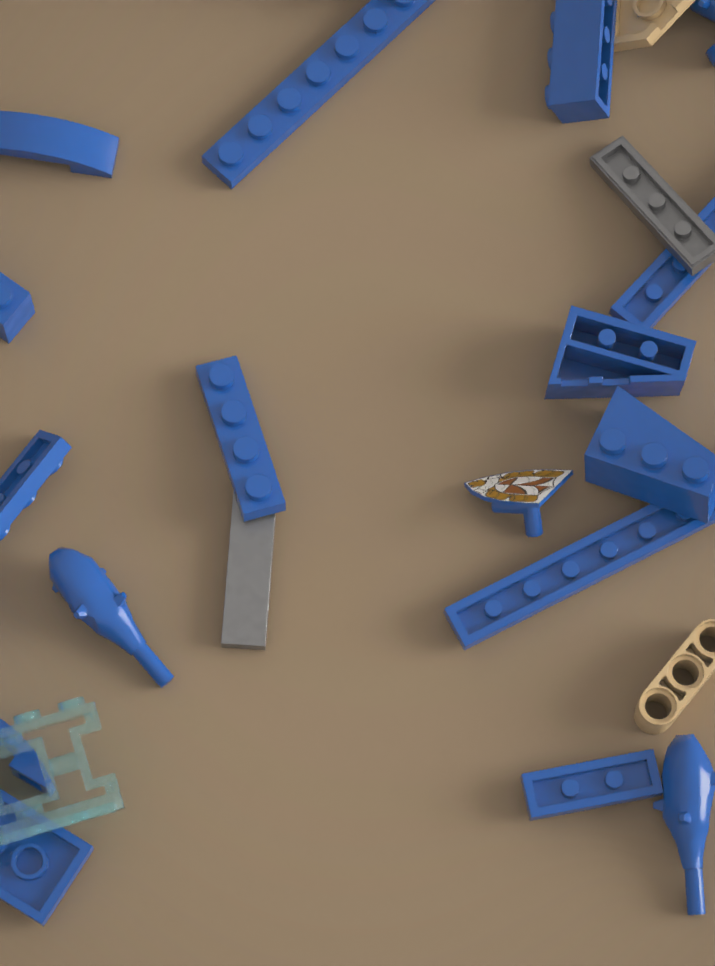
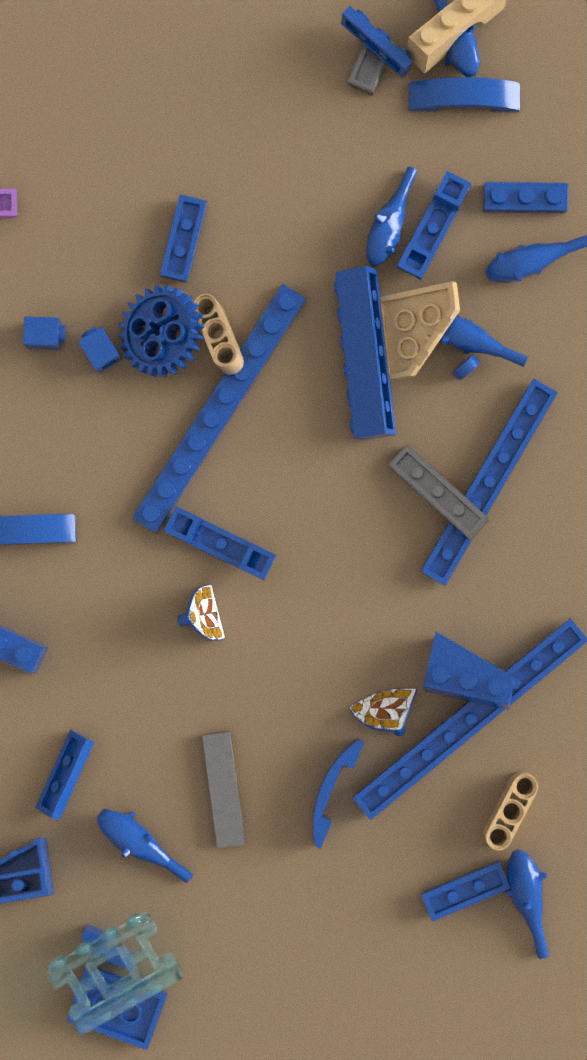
camera: 10 degrees left, 15 degrees up
blue plate [195,355,286,522] -> none
blue wedge [544,305,696,399] -> none
none -> blue slope [164,506,277,580]
none -> shield [178,584,225,641]
none -> blue slope [313,738,364,849]

